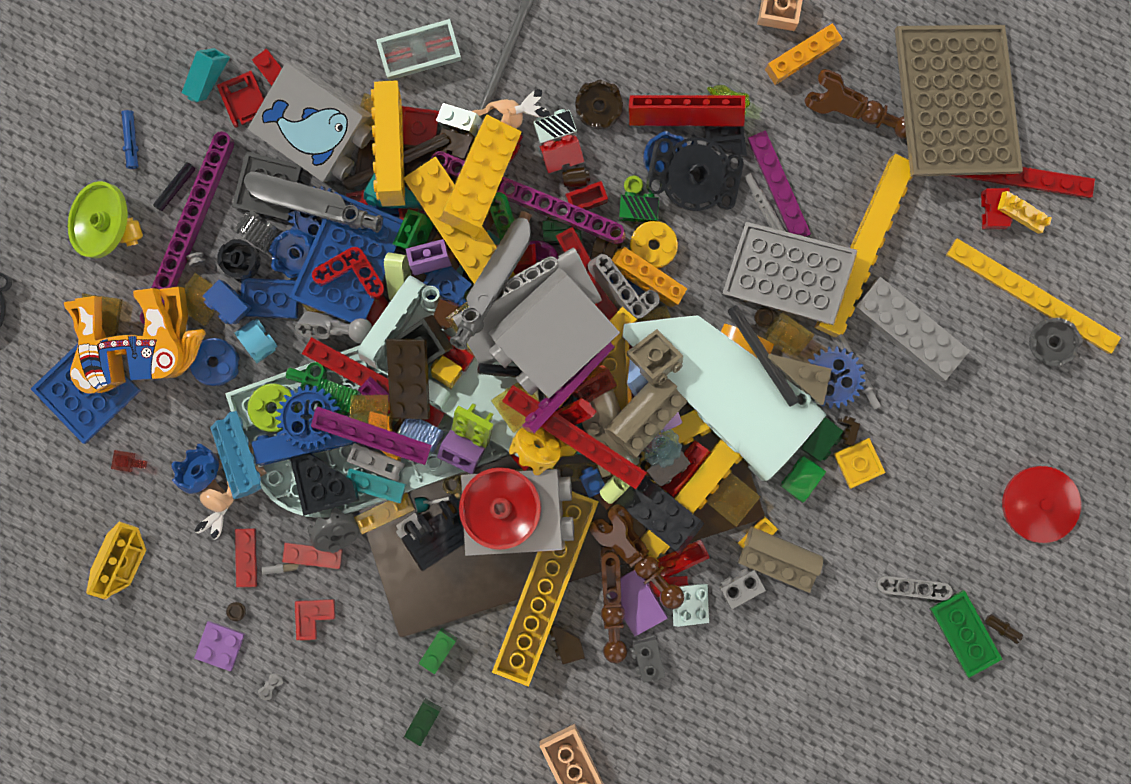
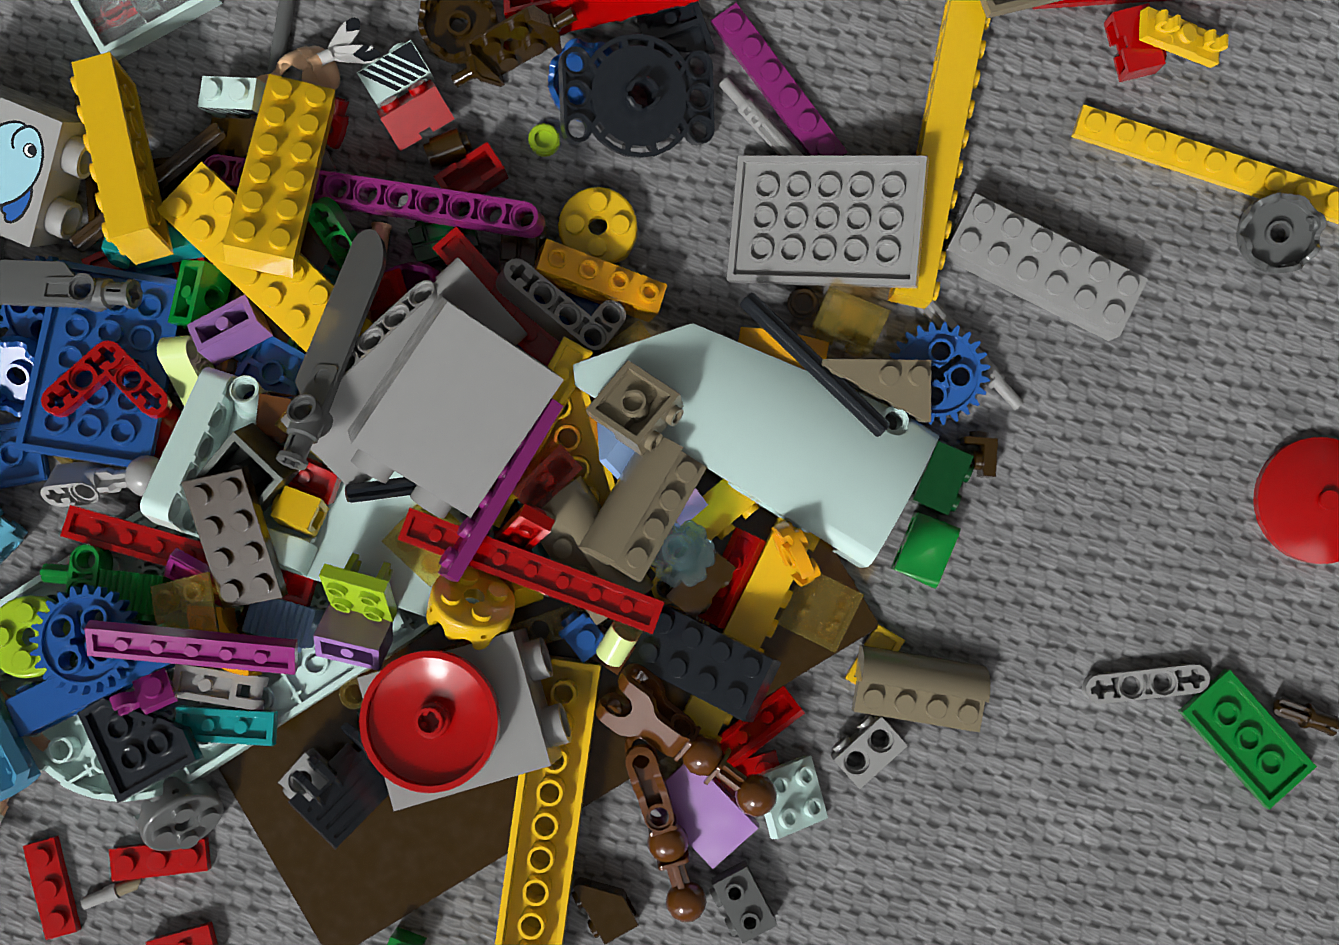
camera: 10 degrees left, 0 degrees up
yellow plate [354,492,415,534] -> none
red plate [402,106,440,146] -> none
hinge [414,493,461,513] -> none
brick [619,192,659,223] -> none
yellow plate [834,438,885,489] -> none
none -> magenta plate [109,668,178,716]
none -> dark brown plate [451,5,578,88]
none -> light orange plate [771,521,821,587]

